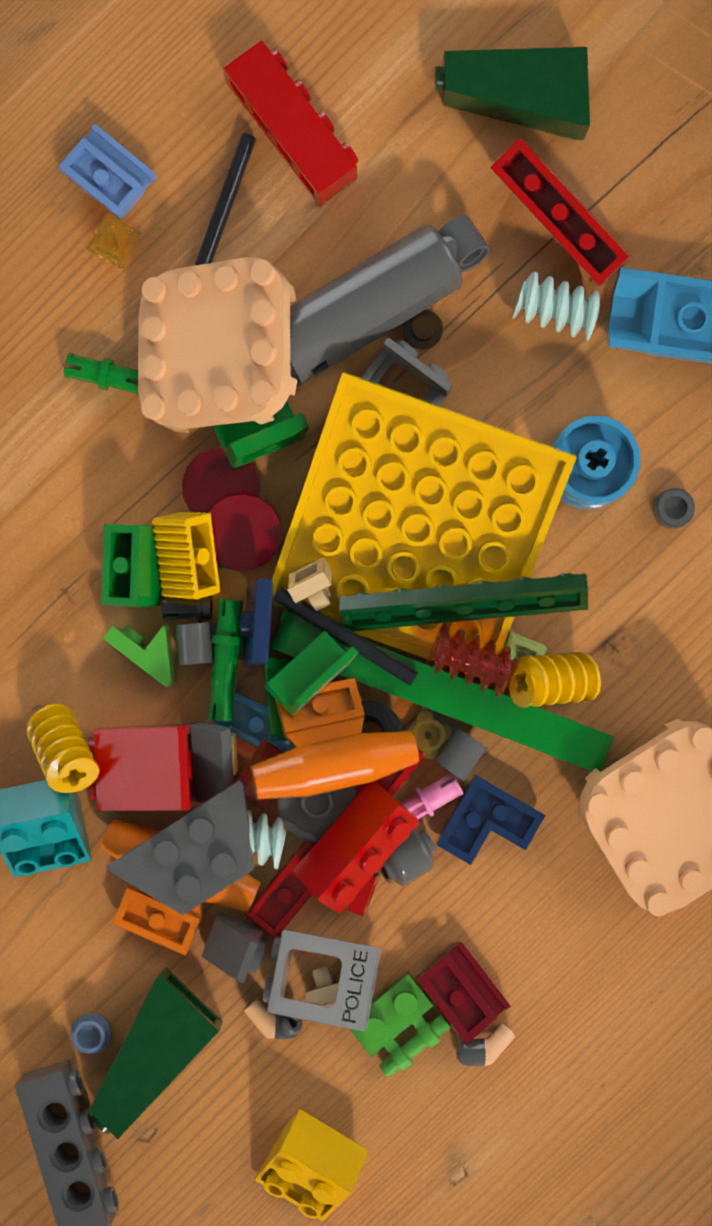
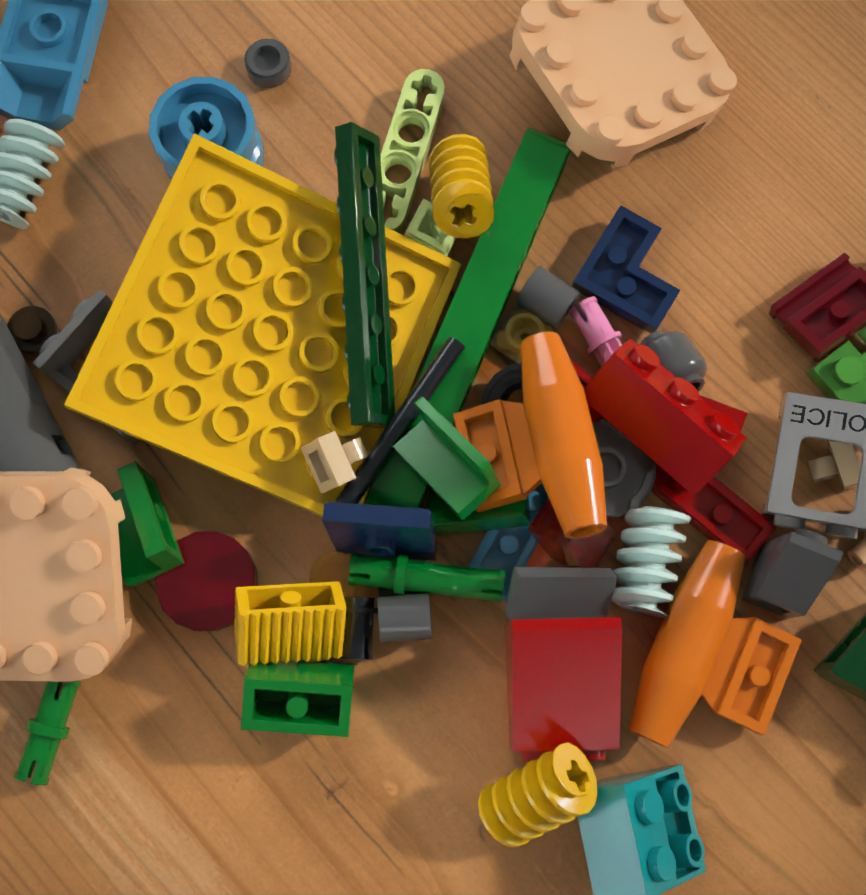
camera: 85 degrees left, 10 degrees down
bright green slope [103,625,176,688] -> none
dark grey wing [107,779,254,915] -> none
dark red tile [207,491,282,571] -> none
clear red piece [426,622,517,697] -> none
none -> yellowish green beam [380,69,445,233]

